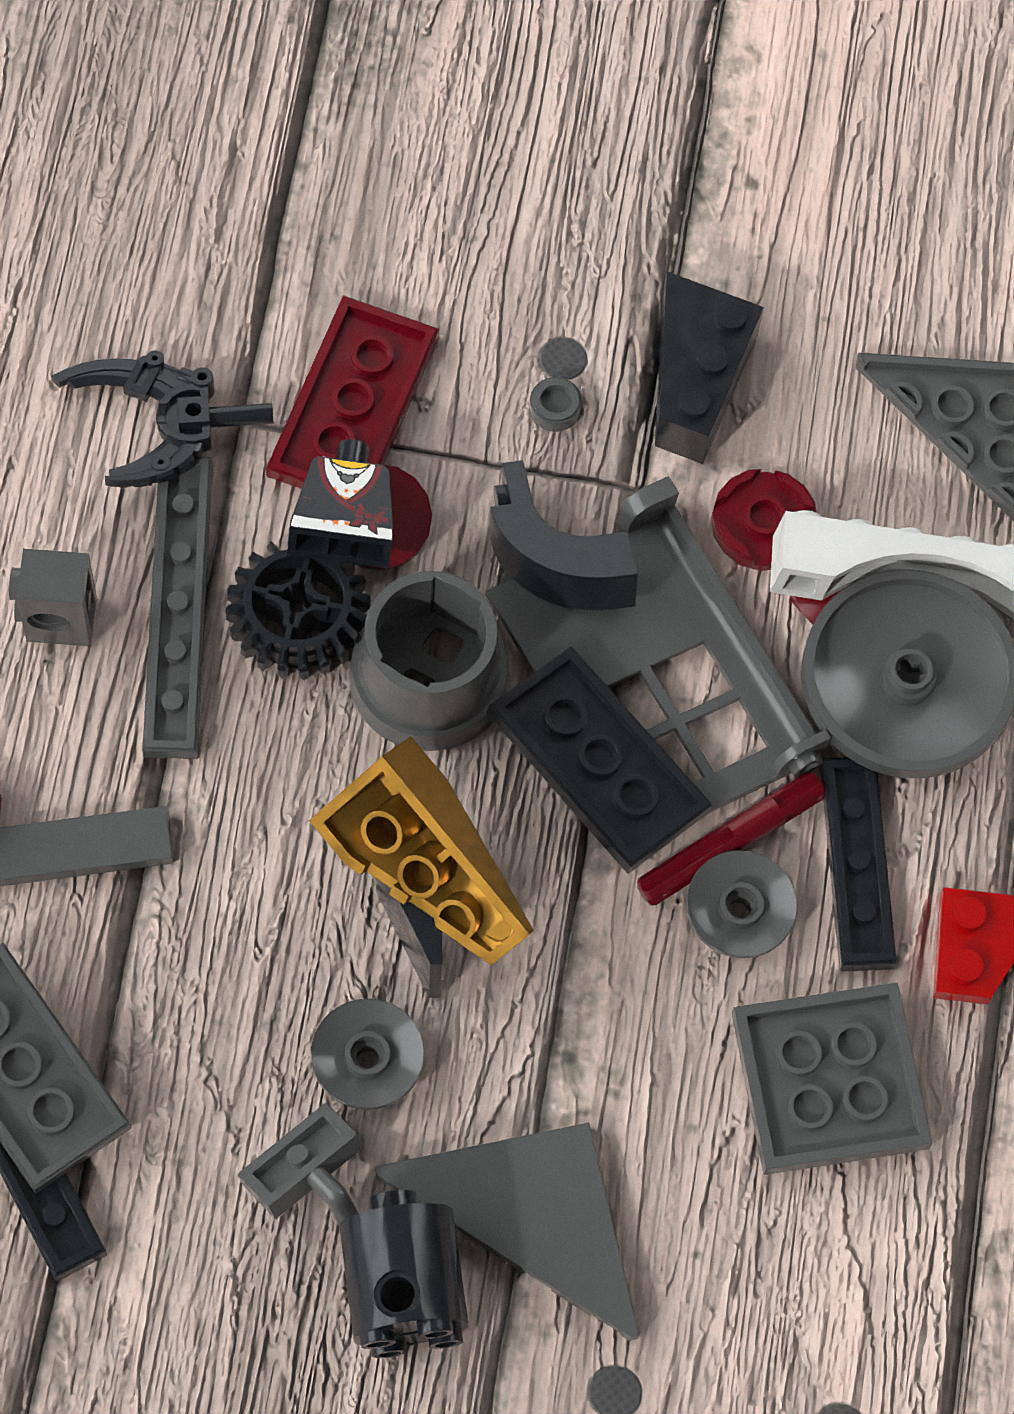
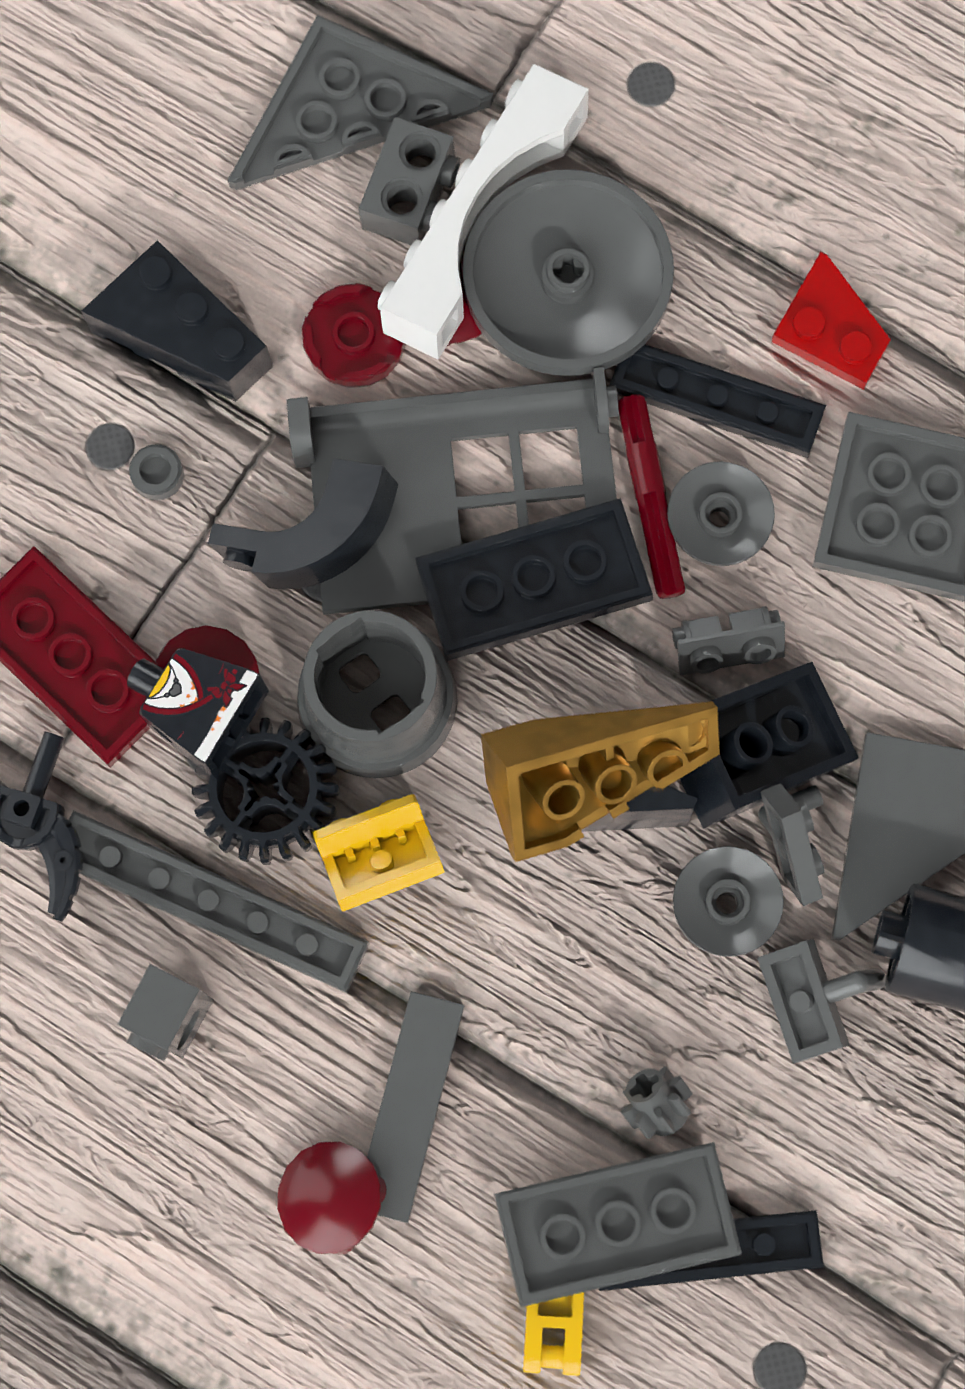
camera: 55 degrees left, 10 degrees up
none -> yellow bracket [313,794,445,912]
none -> dark grey brick [358,117,461,245]
none -> dark grey gear [621,1066,693,1139]
none -> dark grey hinge [672,606,785,676]
none -> black slope [680,662,859,829]
none -> dark grey plate [758,783,824,906]

